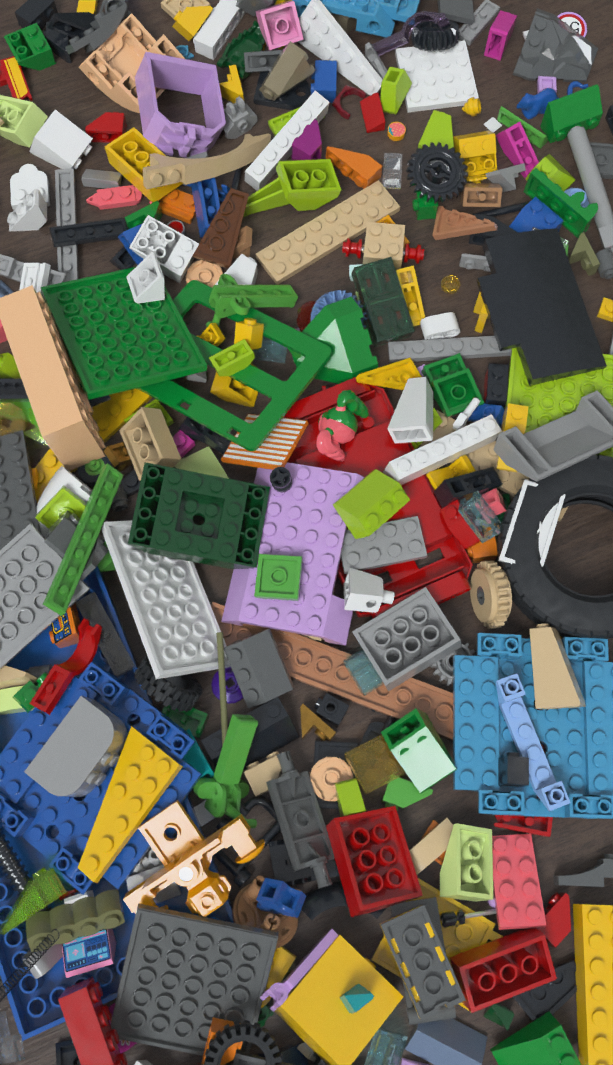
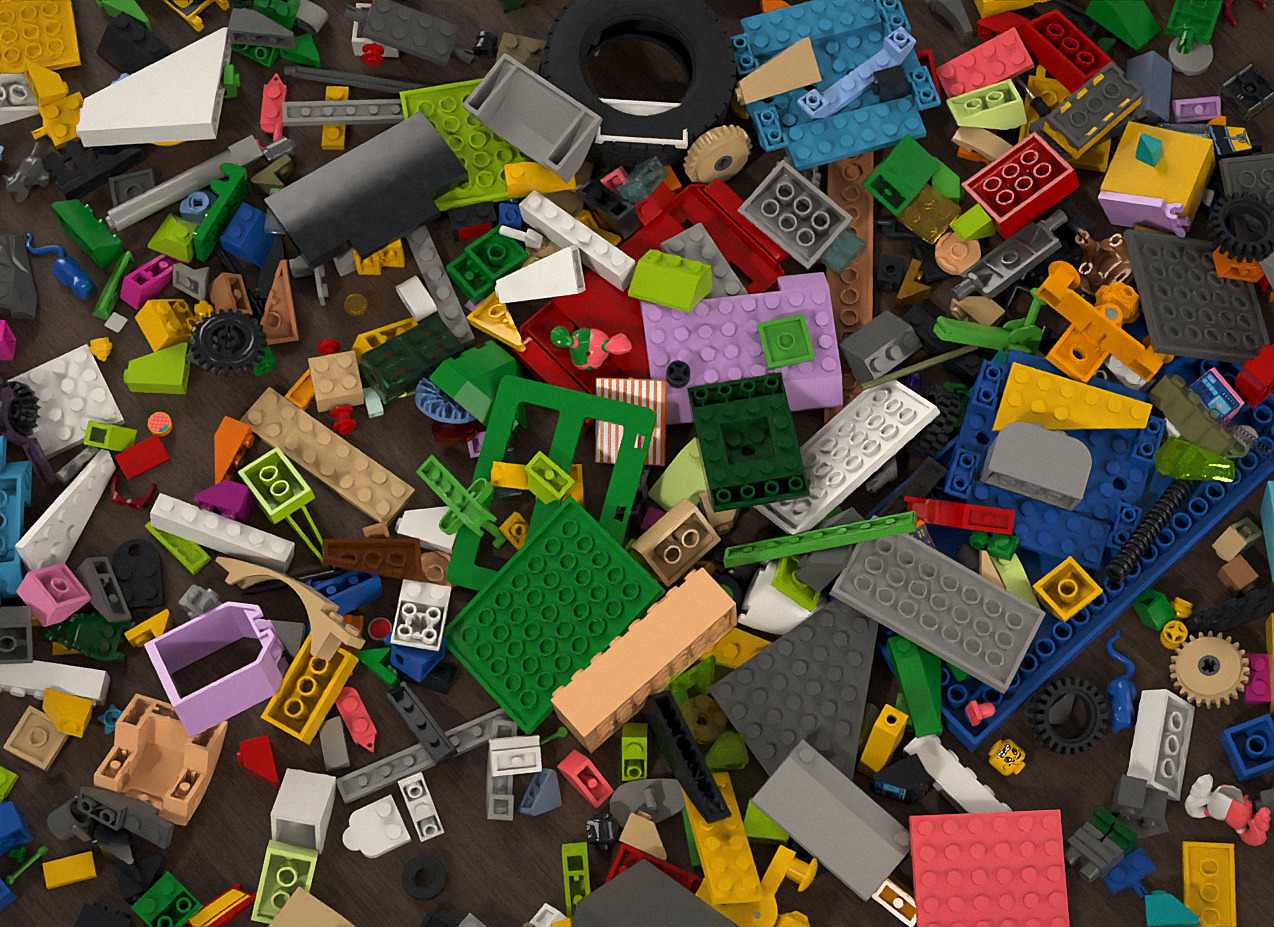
camera: 105 degrees left, 5 degrees down
white slope [126,251,165,304] -> none
blue brick [256,878,306,918] -> none
dark tan slope [259,41,315,101] -> none
blue brick [311,60,337,103] -> none
white torso [344,568,394,613] -> none
clear slope [382,153,403,189] -> none
lavender tile [537,76,557,94] -> none

